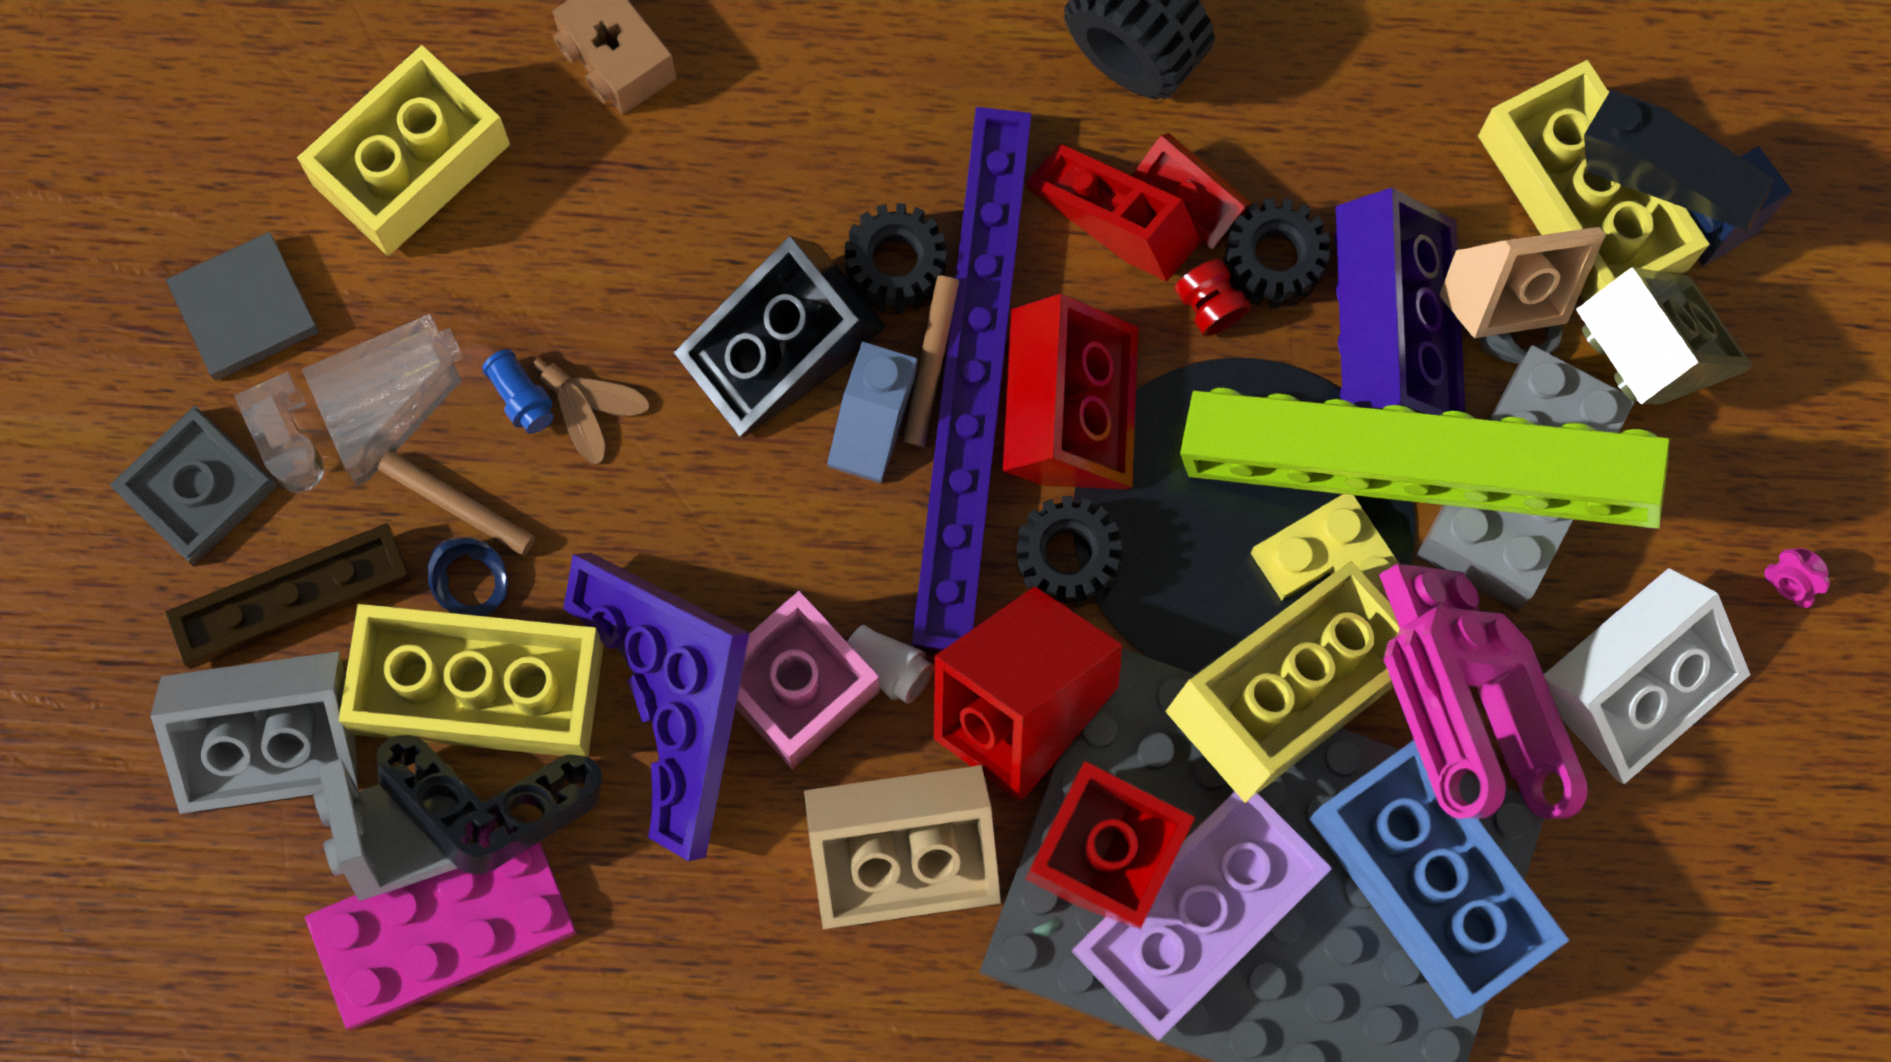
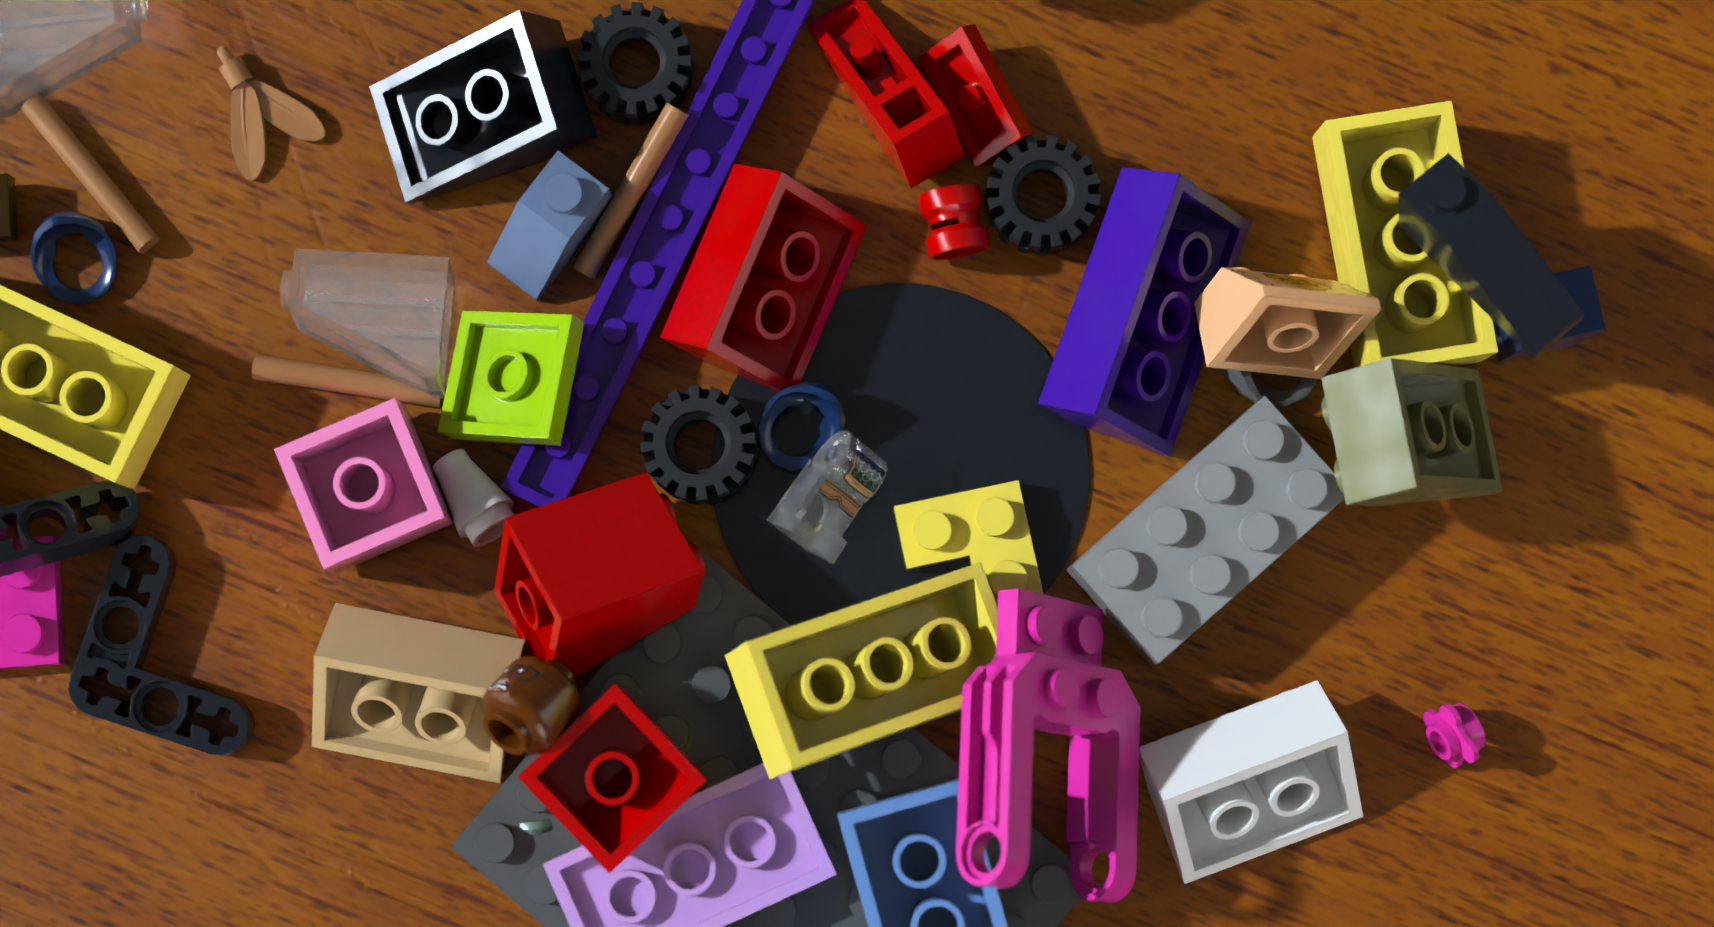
camera: 15 degrees right, 10 degrees up
blue animal [482,349,554,434] -> none
dark purple plate [563,552,750,862] -> none
lime brick [1180,388,1669,529] -> none
none -> black beam [68,535,255,755]
none -> medium nougat bar [251,355,445,408]
none -> clear slope [280,248,456,399]
none -> lime plate [438,310,584,446]
none -> reddish brown head [481,656,581,755]
none -> dark blue piece [757,382,846,471]
none -> clear leg [767,431,887,564]

